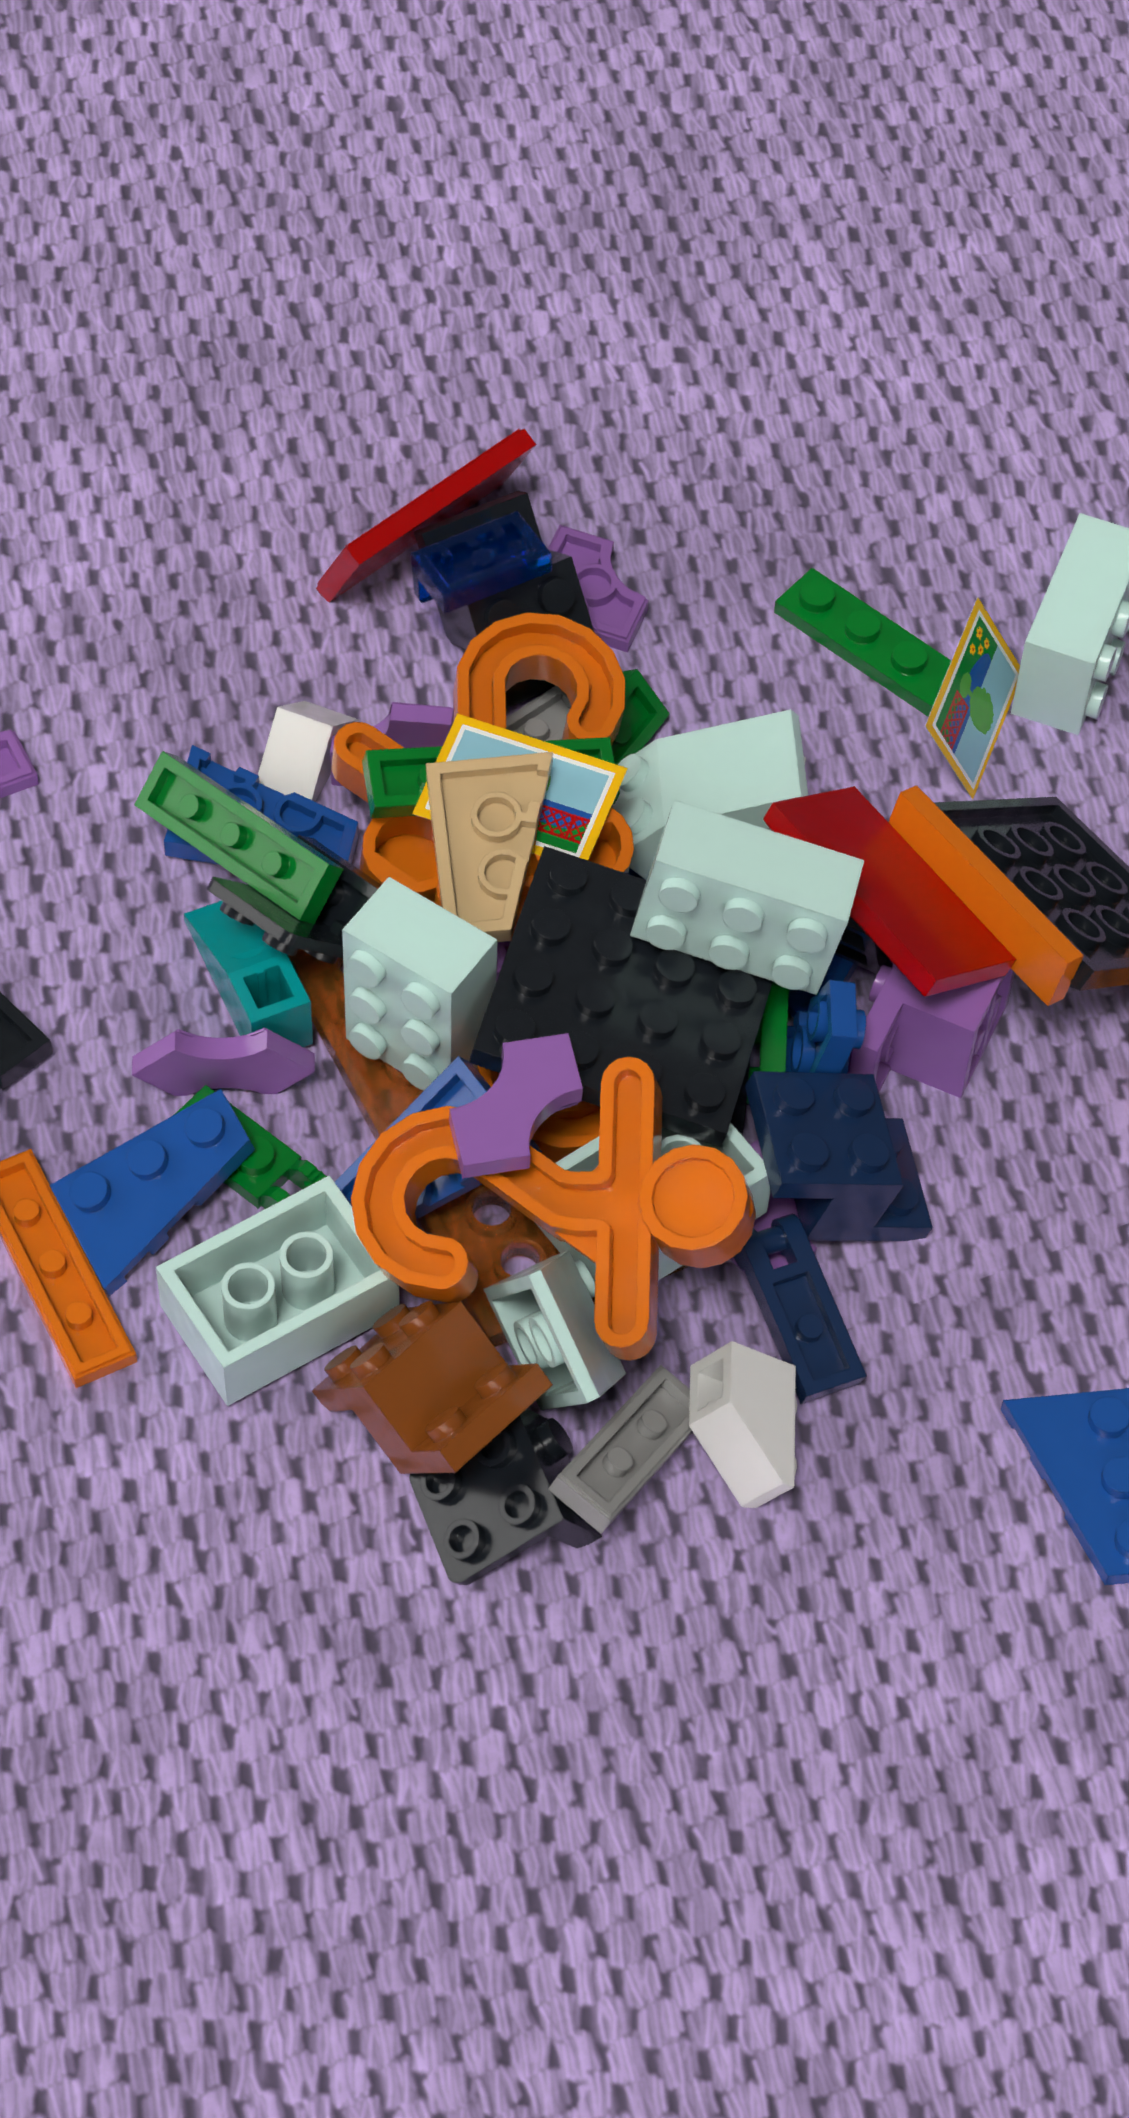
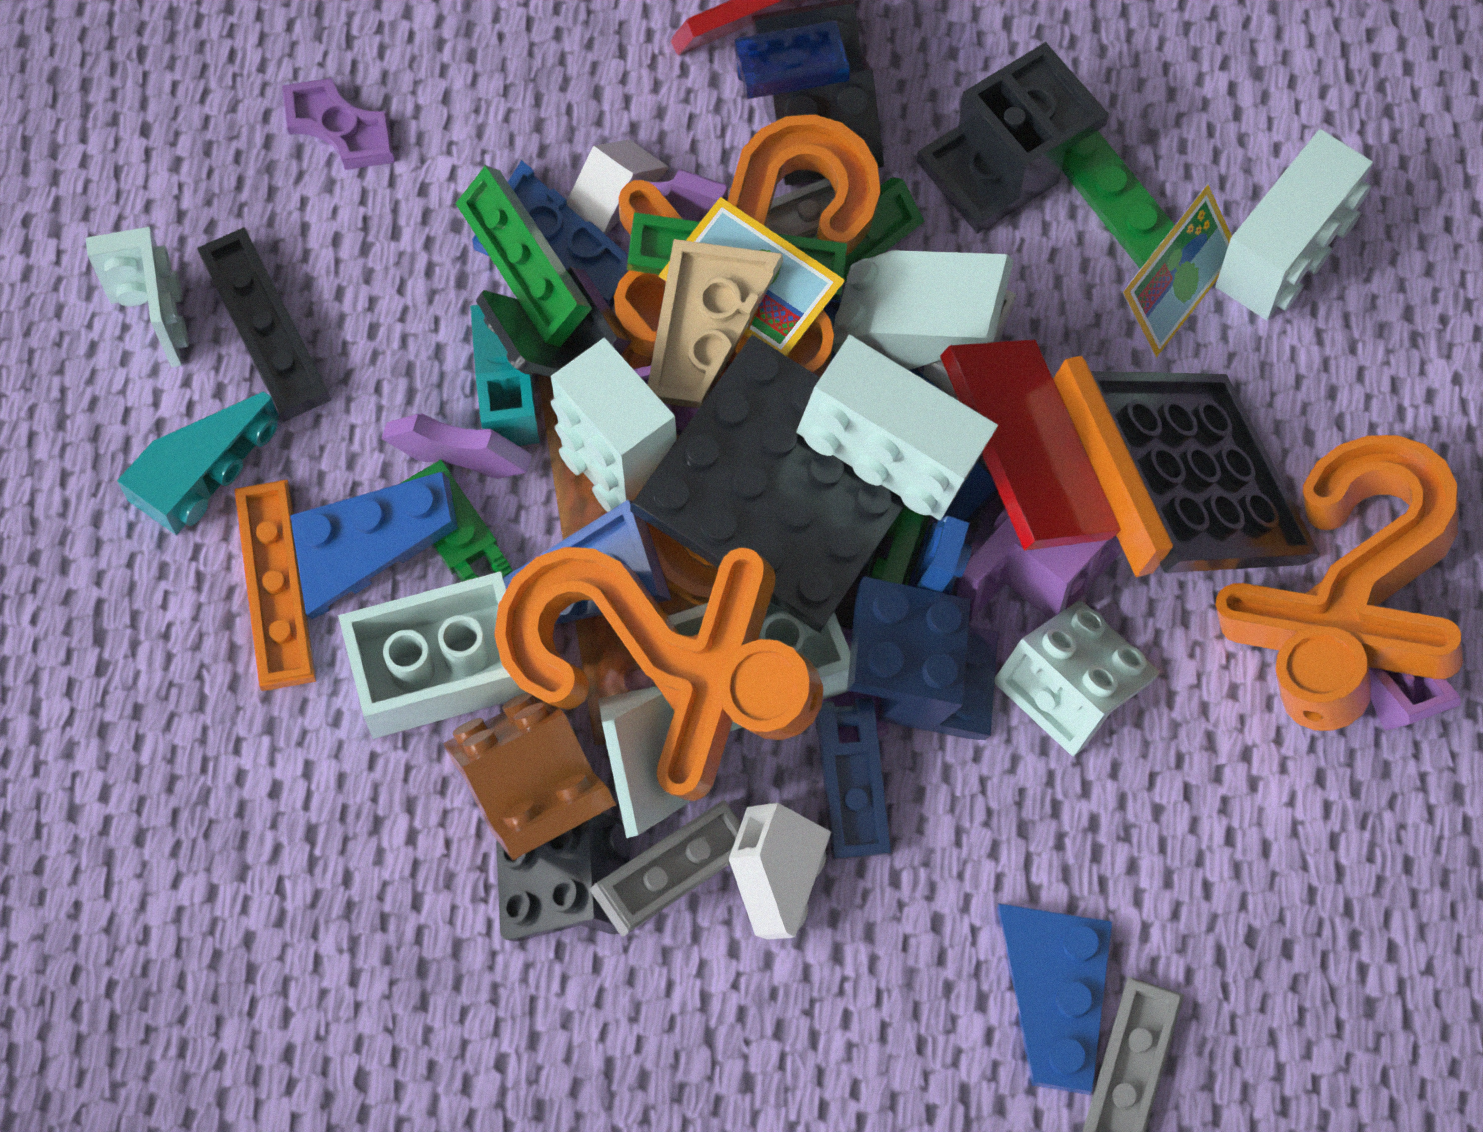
camera: 20 degrees right, 10 degrees up
medium lavender tile [449,1033,583,1179] -> none
medium lavender tile [548,525,649,653] -> none
none -> black bracket [916,42,1109,234]
none -> light aqua bracket [995,601,1159,757]

